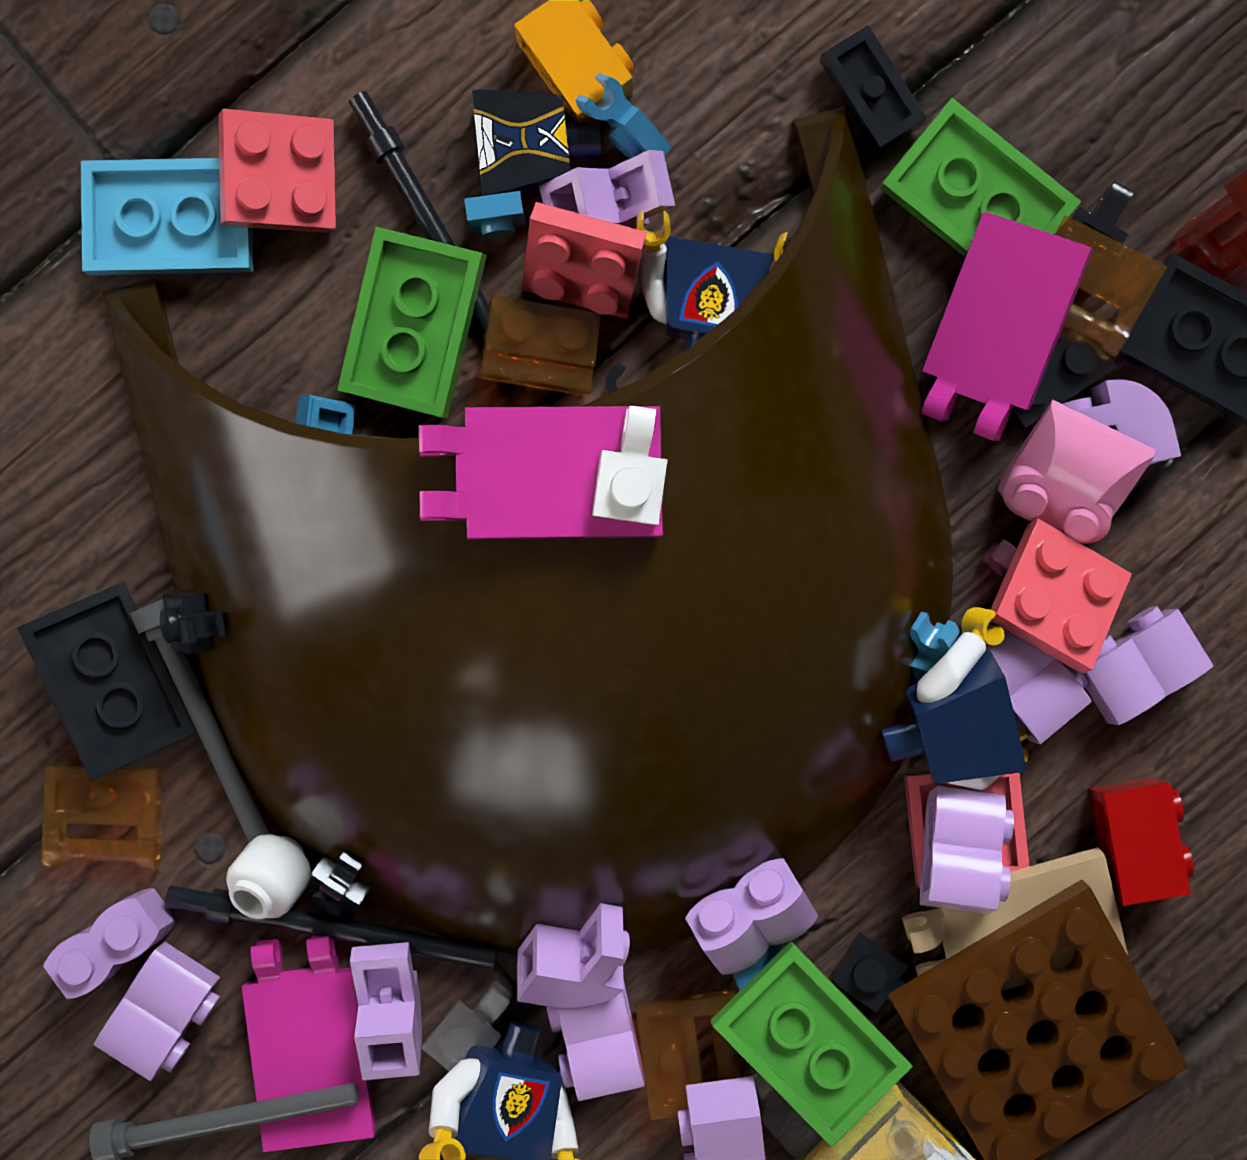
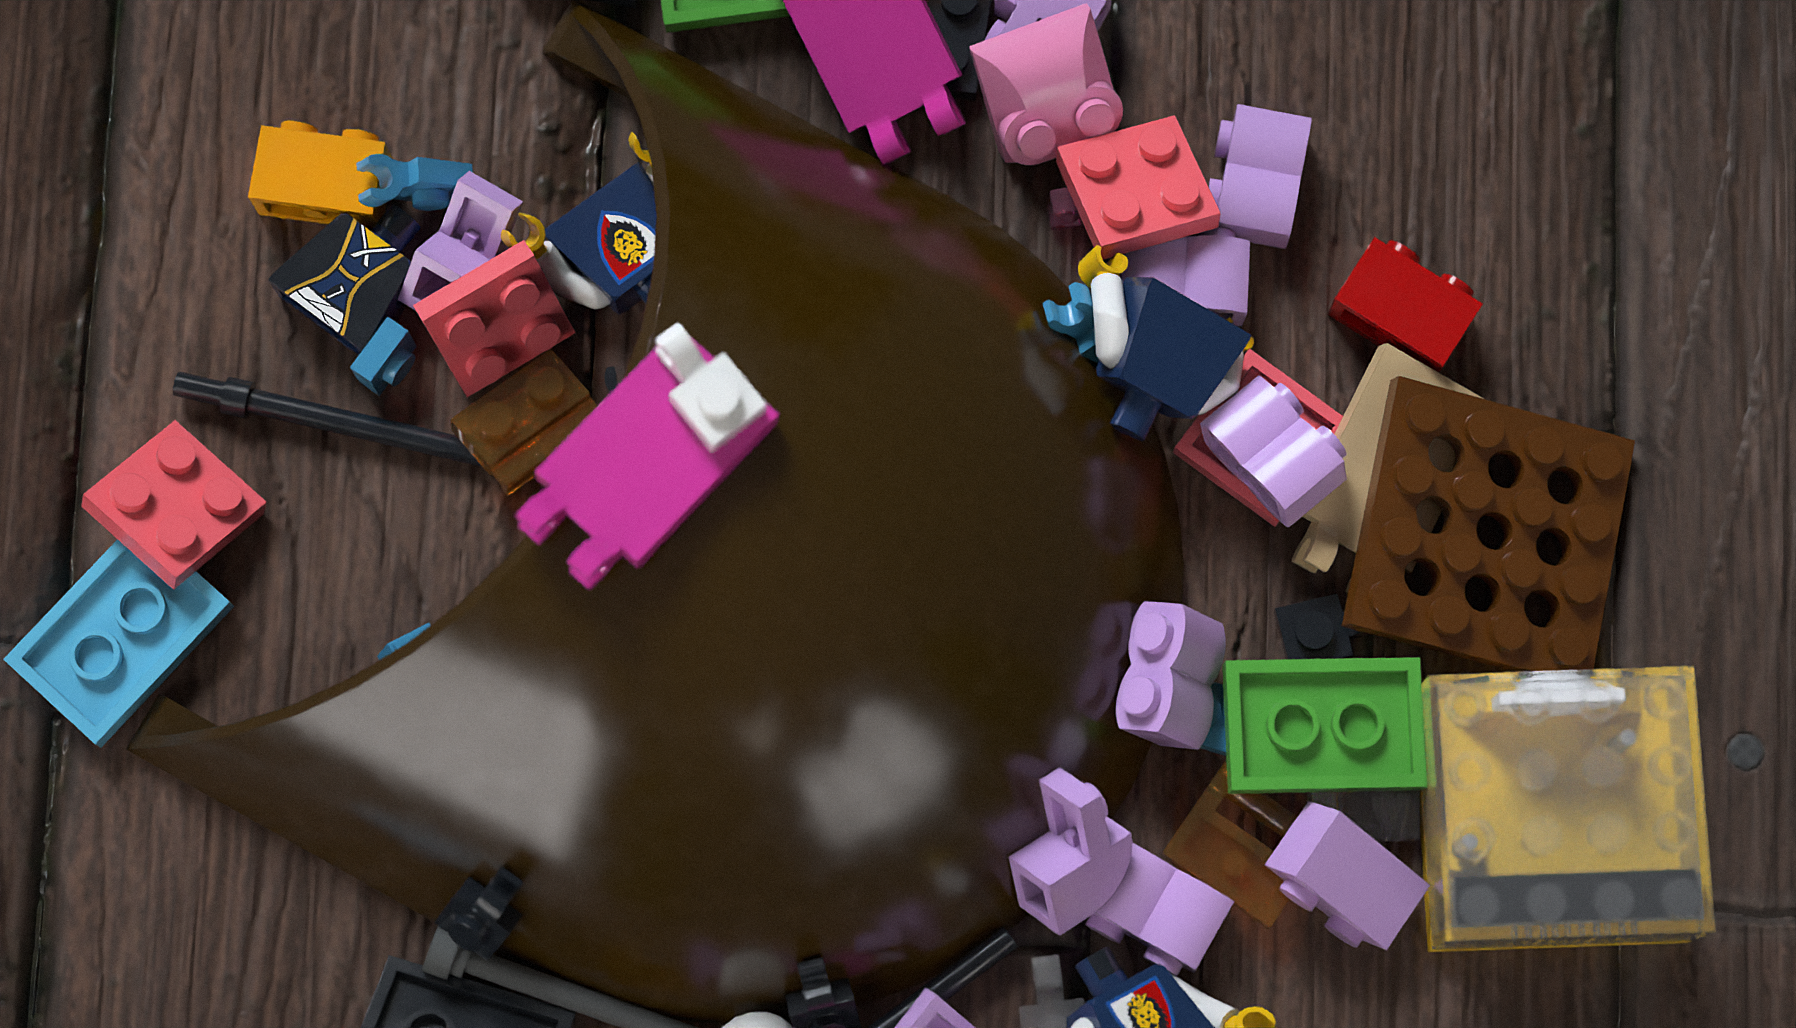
camera: 45 degrees left, 10 degrees down
bright green plate [337,227,487,418] -> none

